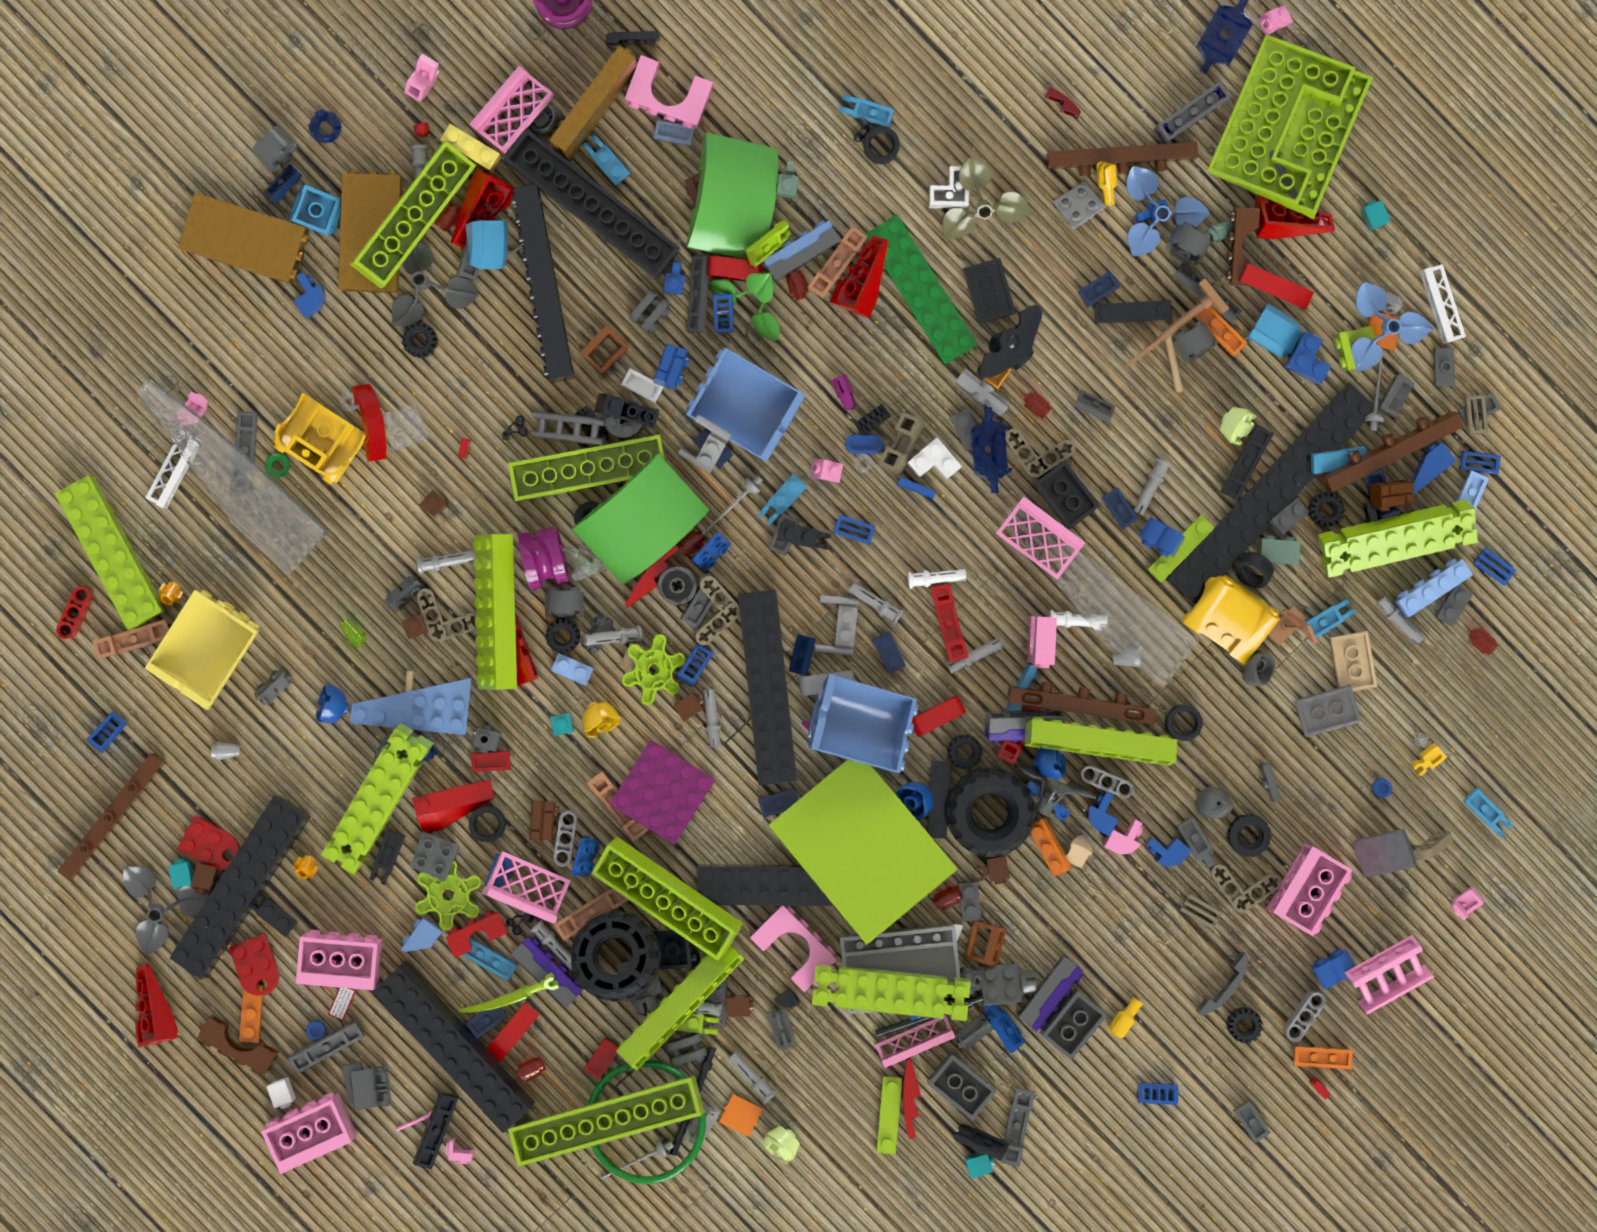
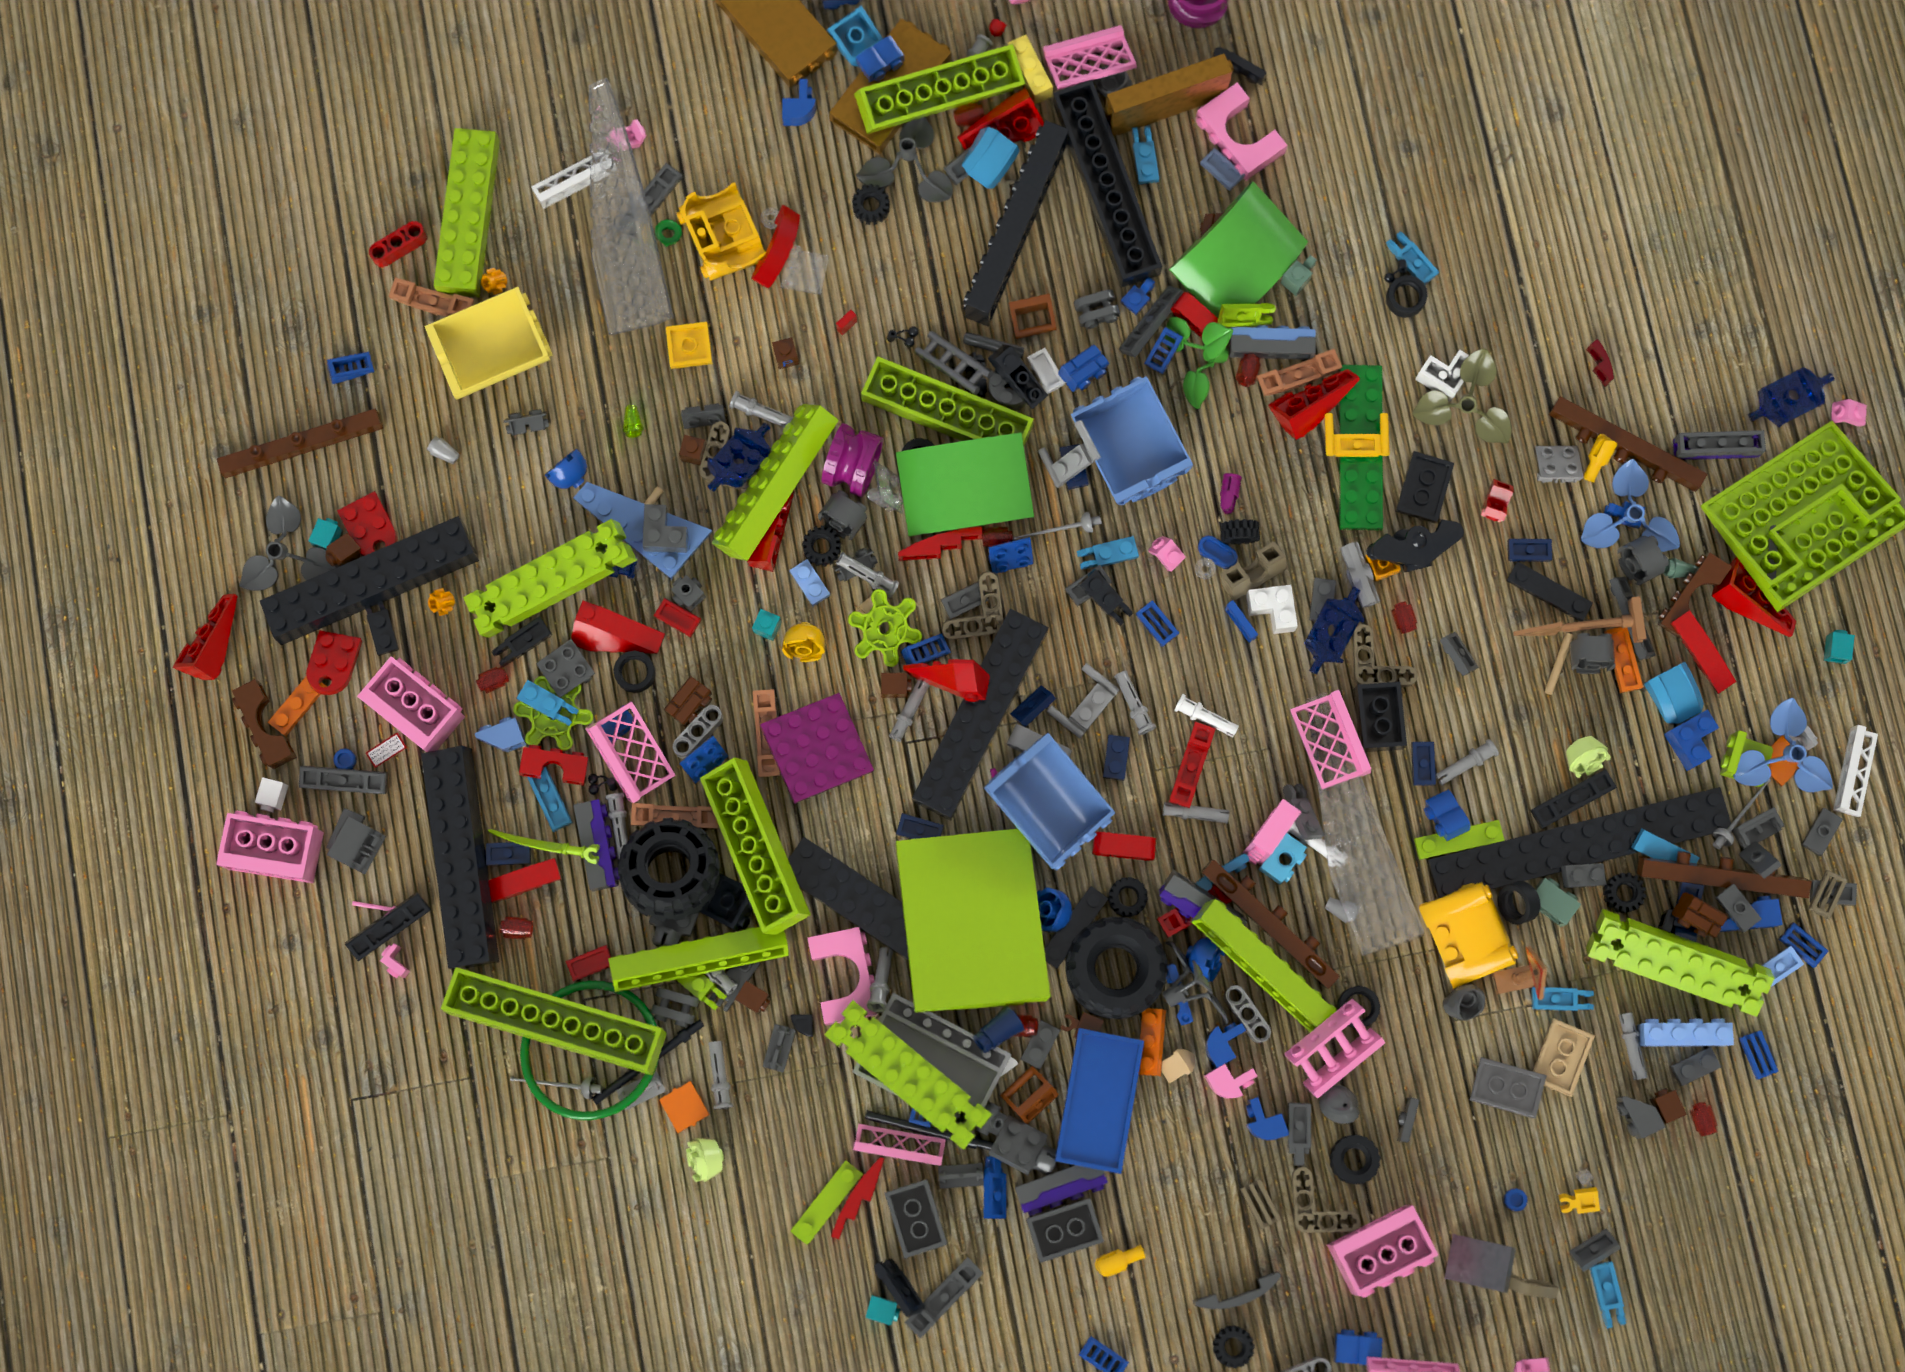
camera: 35 degrees right, 10 degrees down
dark grey brick [658,566,697,605] -> none
none -> clear red brick [476,666,510,694]
none -> dark azure hinge [517,680,579,726]
none -> dark grey brick [643,504,688,553]
none -> yellow plate [666,322,713,369]
none -> clear blue plate [707,423,771,492]
none -> blue brick [856,35,904,82]
none -> light grey pin [867,947,893,1012]
none -> red wedge [903,659,990,702]
none -> dark grey axle [963,332,1024,359]
none -> dark blue plant [973,1006,1024,1053]
none -> blue tile [1055,1028,1144,1174]
none -> medium azure brick [1258,833,1307,885]
none -> dark grey hinge [1283,784,1324,840]
none -> bright pink fence [1284,999,1385,1099]
none -> yellow plate [1325,413,1390,457]
none -> brick [1481,479,1514,523]
none -> dark grey plate [1569,1228,1621,1272]
none -> dark grey slope [1616,1096,1666,1139]
none -> reddish brown brick [1649,1088,1687,1124]
none -> dark grey plate [1715,884,1761,933]
none -> dark grey plate [1738,841,1781,879]

